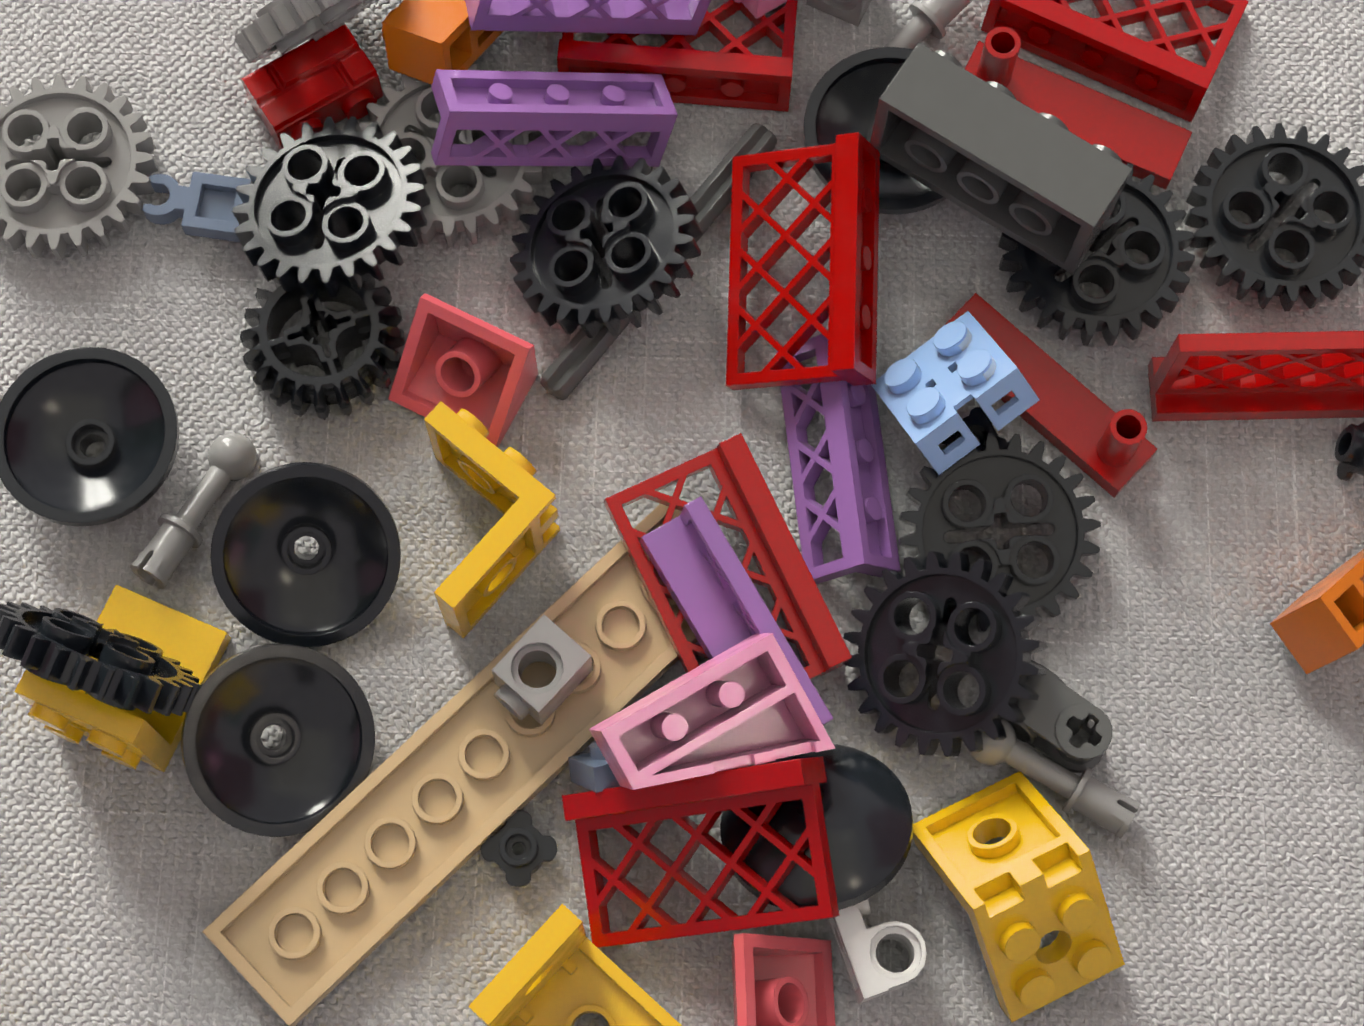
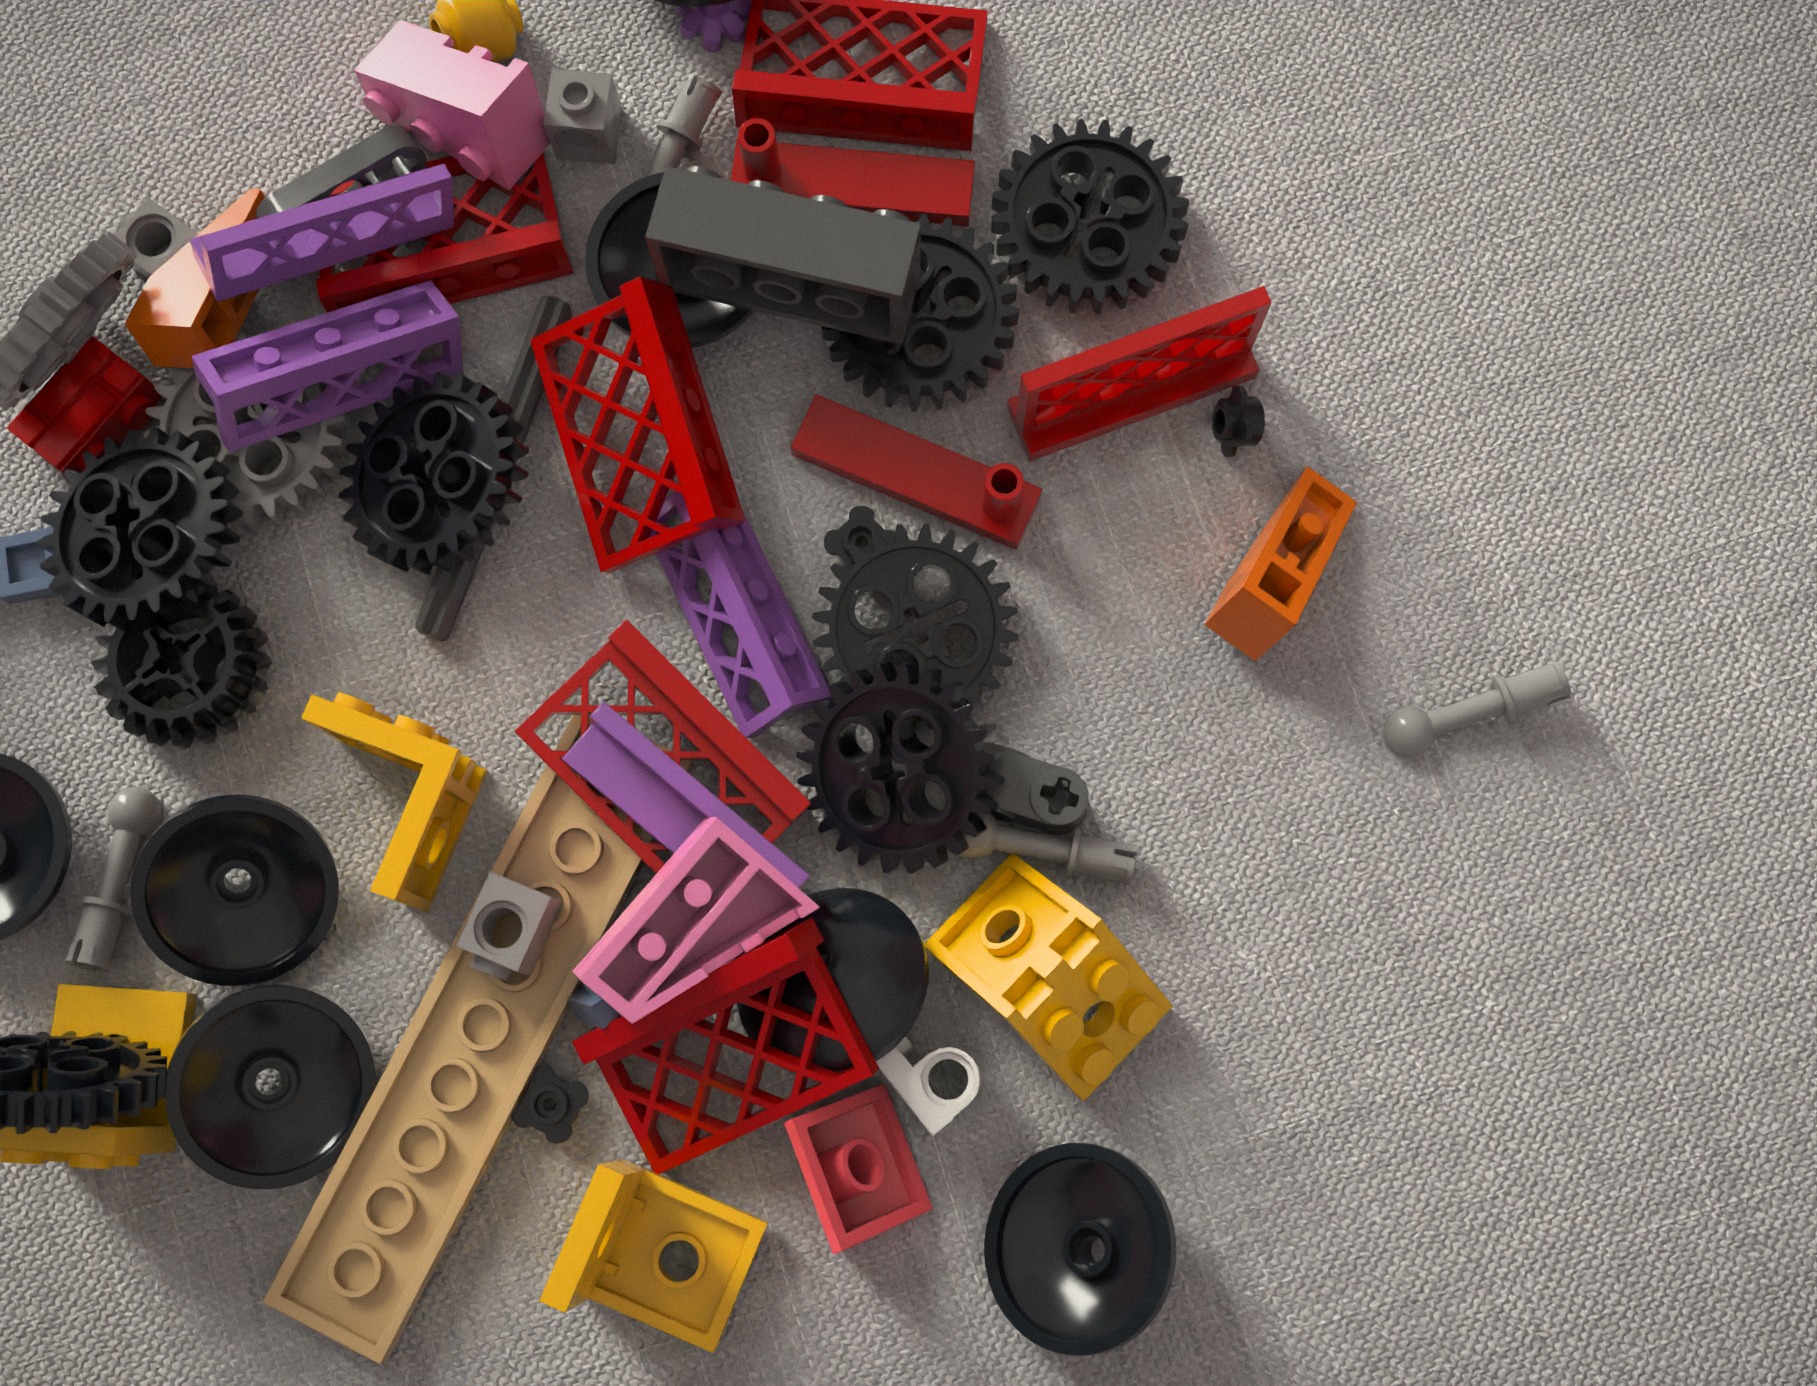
camera: 15 degrees left, 5 degrees up
coral slope [388,293,538,447] -> none
light blue piece [871,311,1040,475] -> none

